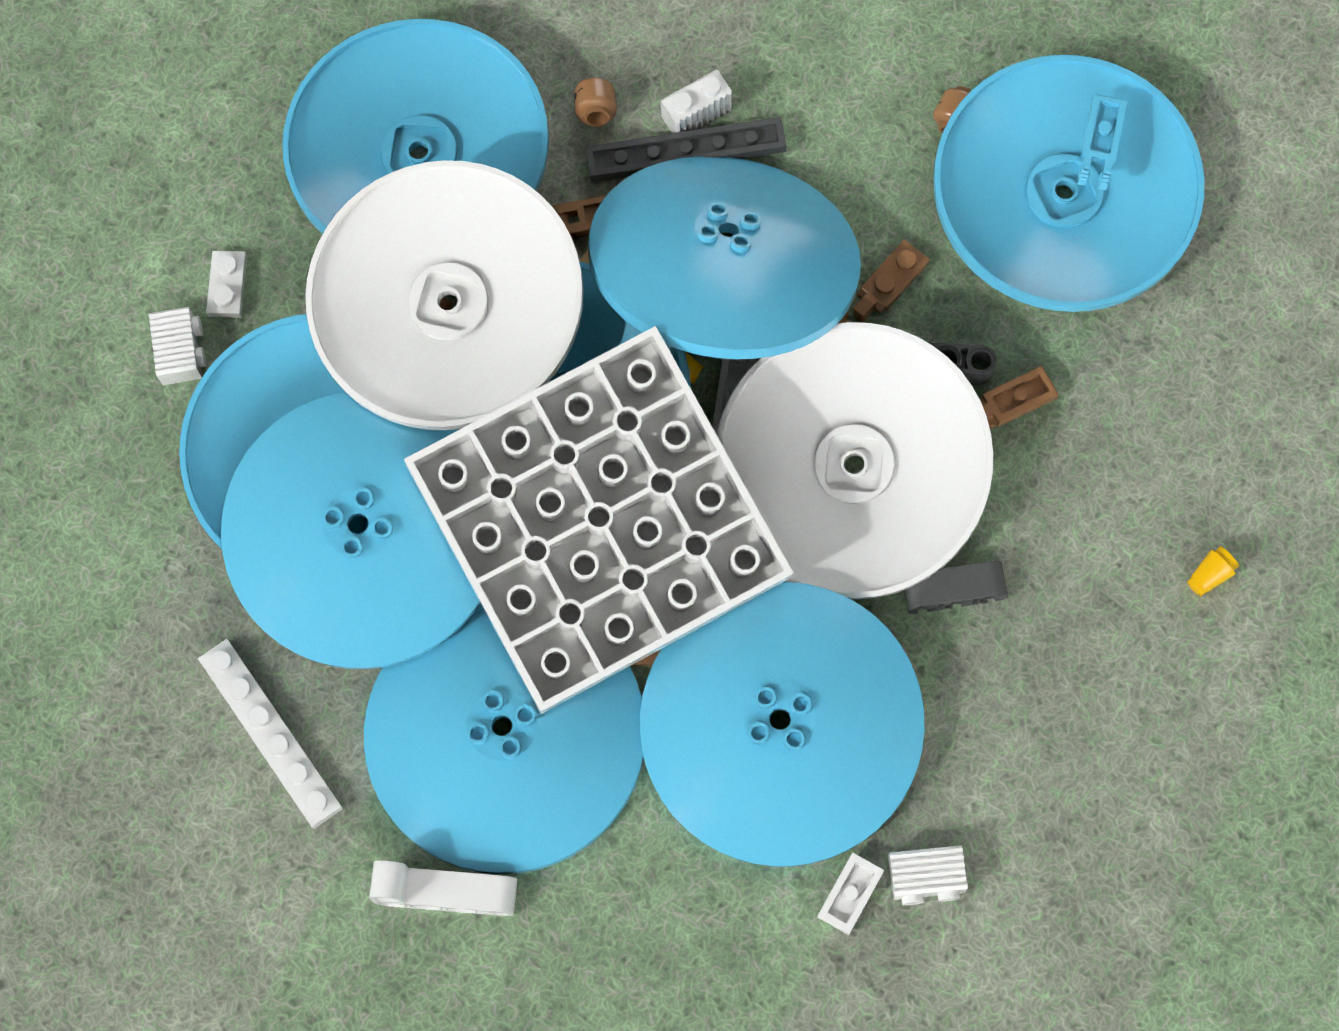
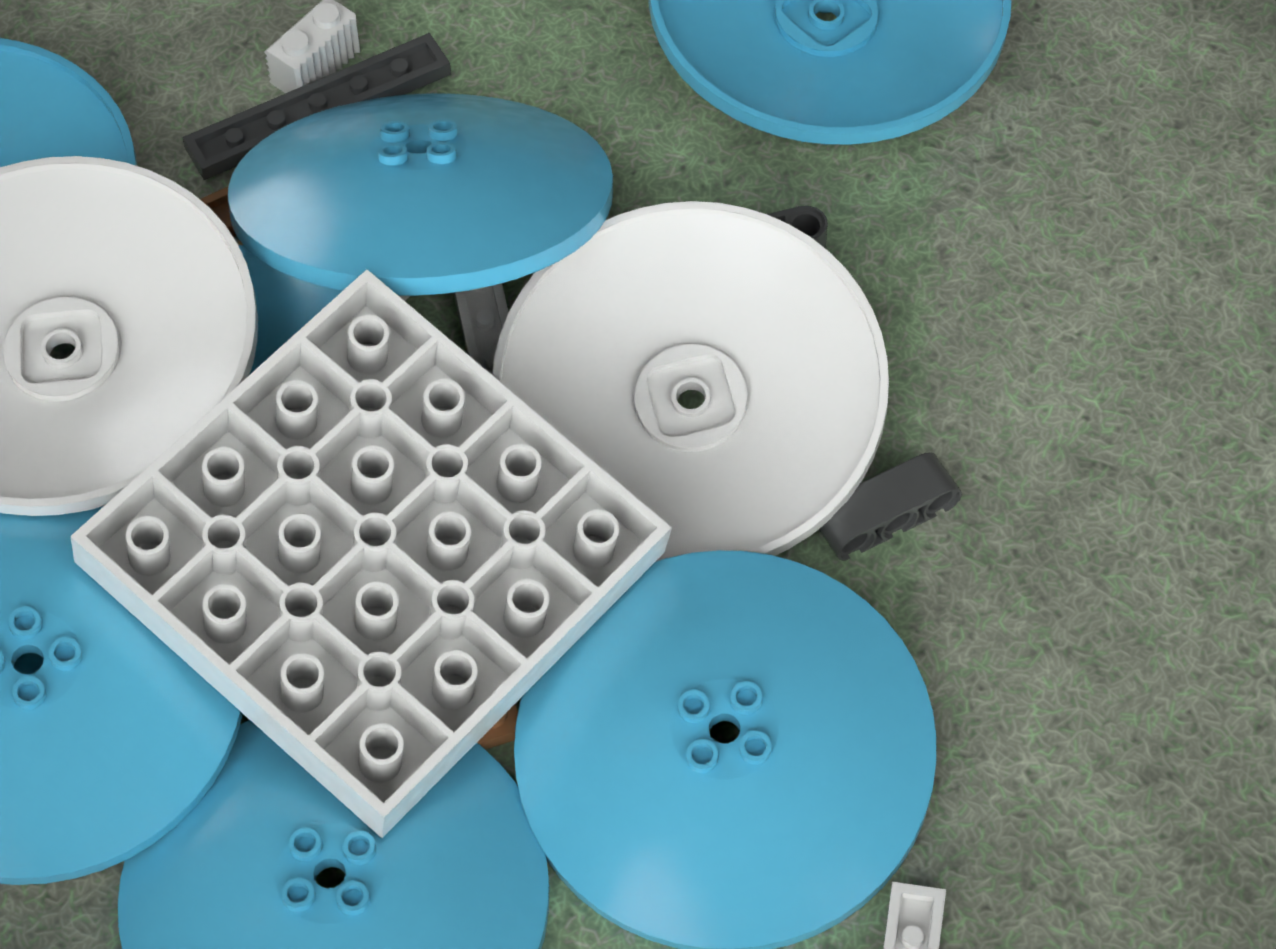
camera: 25 degrees left, 15 degrees down
medium nougat head [573,77,617,127] -> none
medium nougat hinge [852,240,930,323] -> none
white brick [888,845,968,905] -> none
medium nougat hinge [980,366,1059,429] -> none
yellow cone [1186,546,1239,597] -> none

